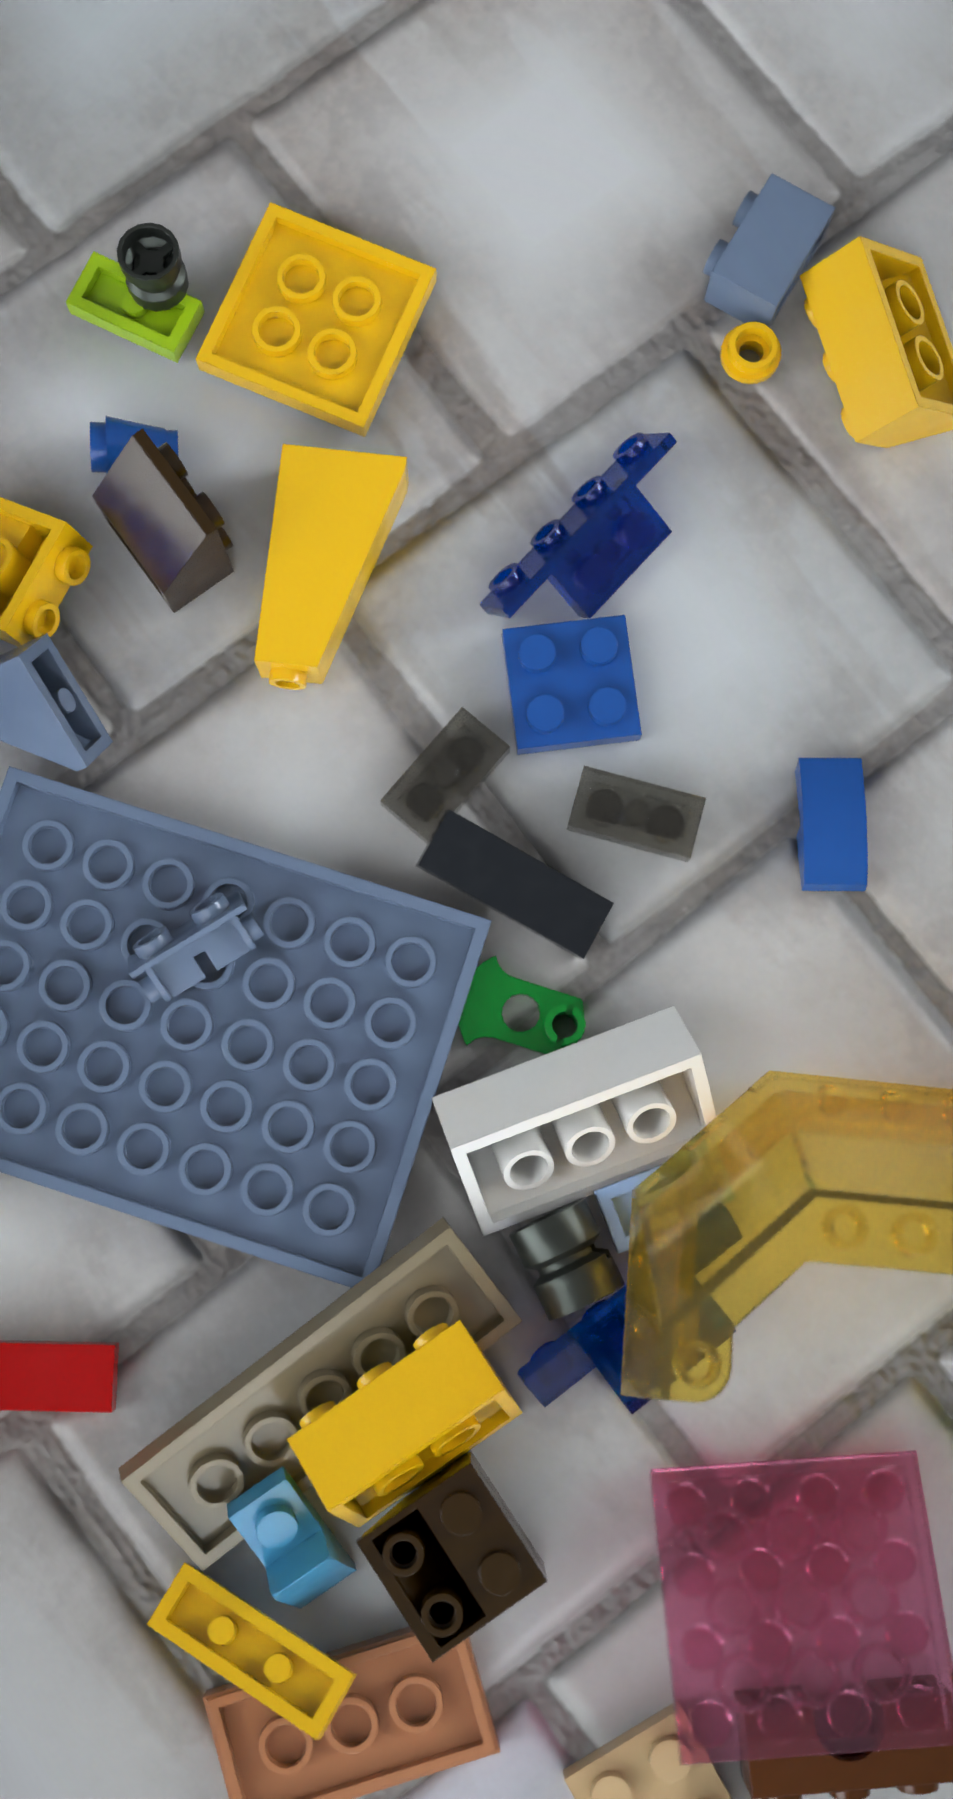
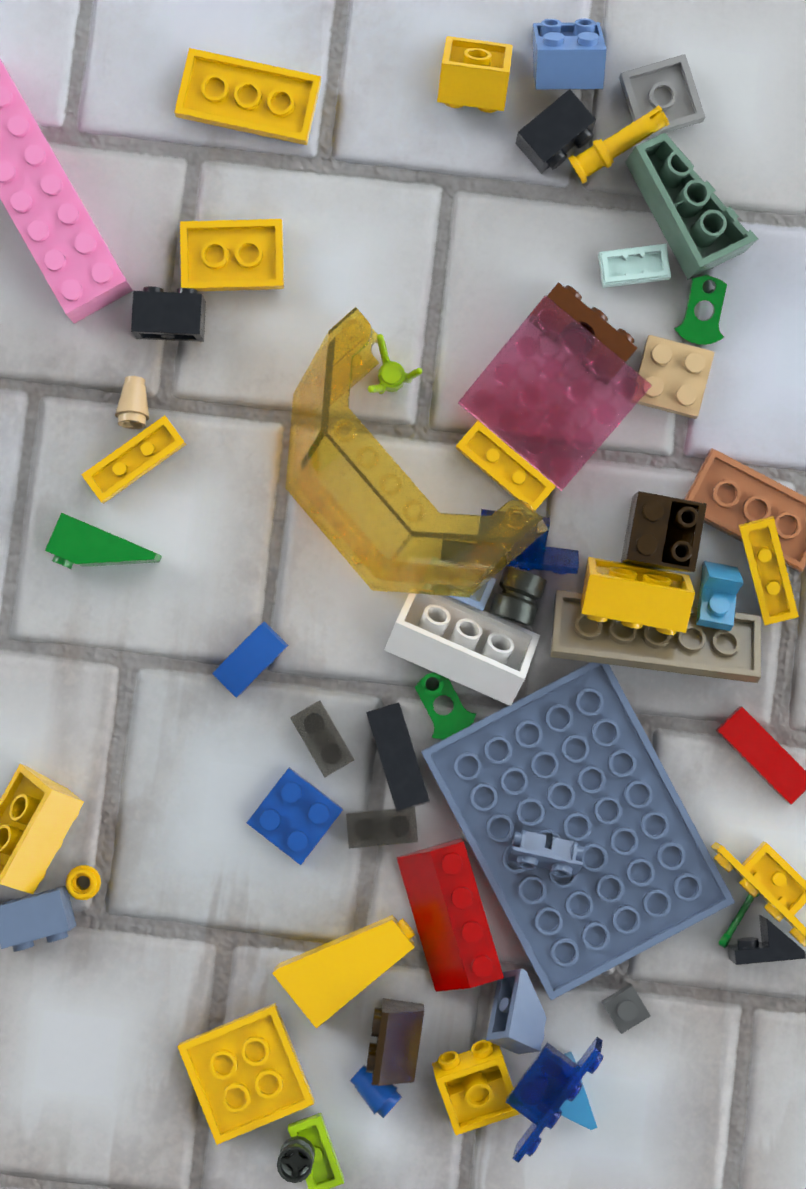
camera: 135 degrees left, 5 degrees up
clear blue bracket [480,432,677,619] -> none
none -> red slope [396,838,504,992]
none -> yellow plate [455,420,556,513]

